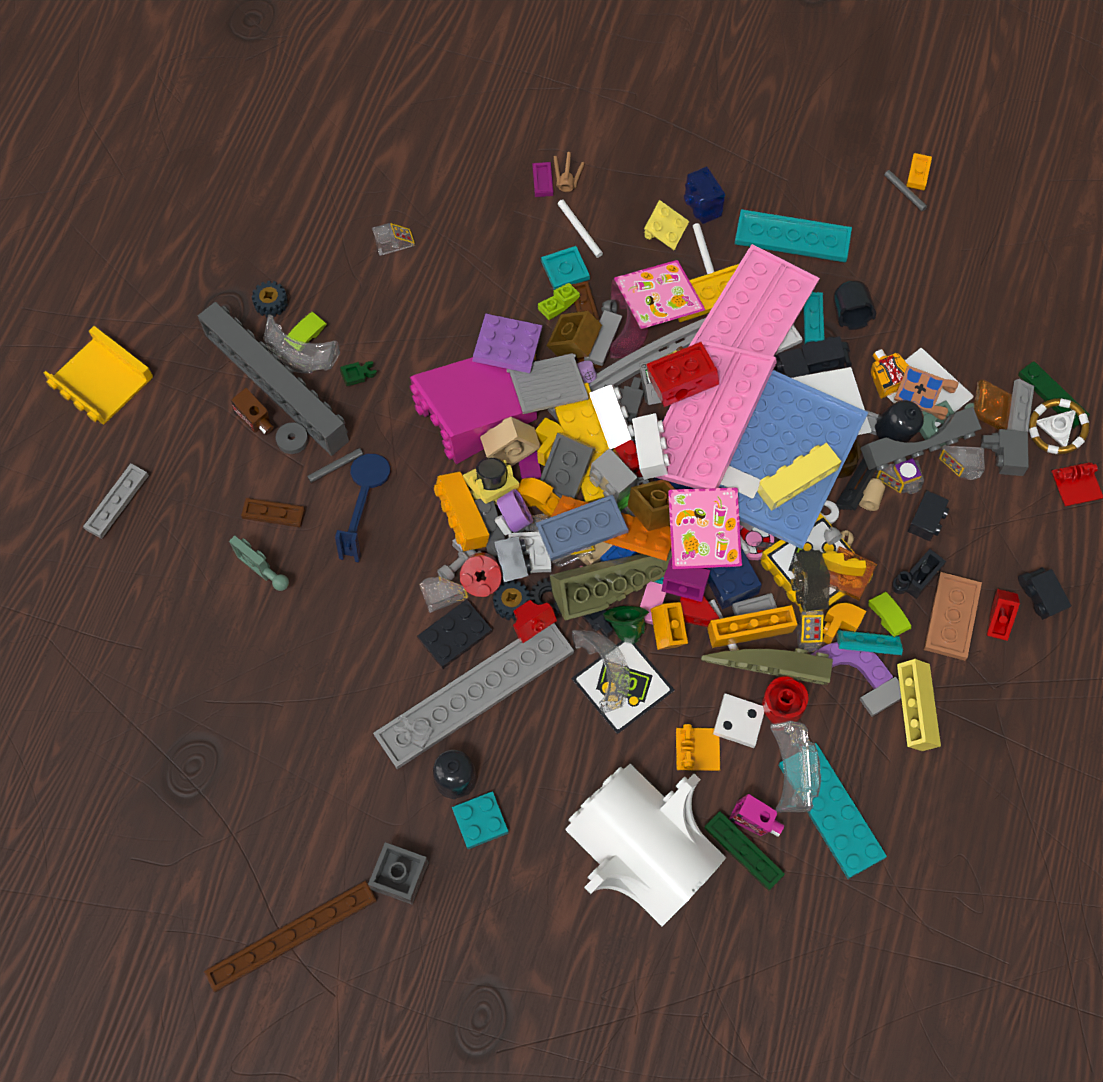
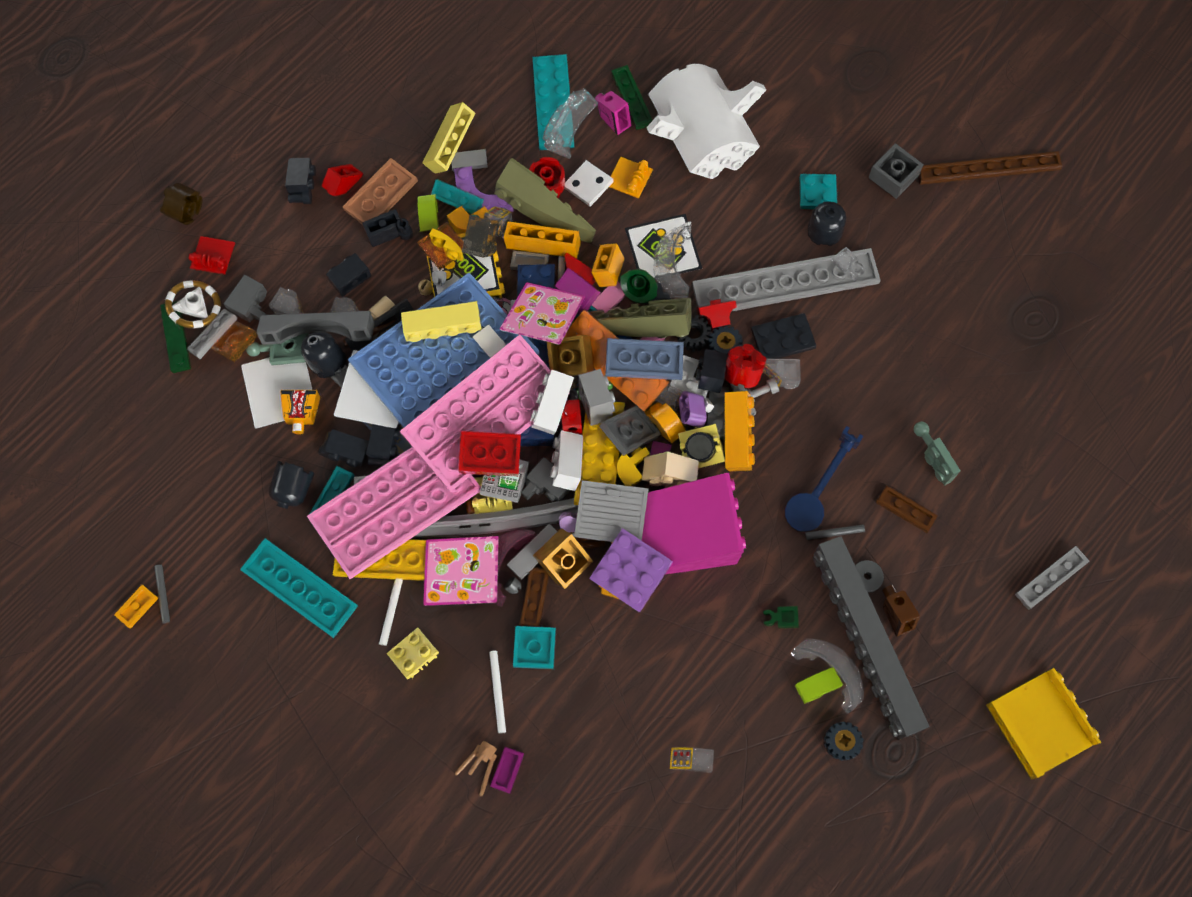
camera: 155 degrees left, 5 degrees up
lime slope [538,283,580,320] -> none
clear blue piece [684,166,725,224] -> none
tile [893,459,922,485] -> none
nougat flag [894,366,959,420] -> none

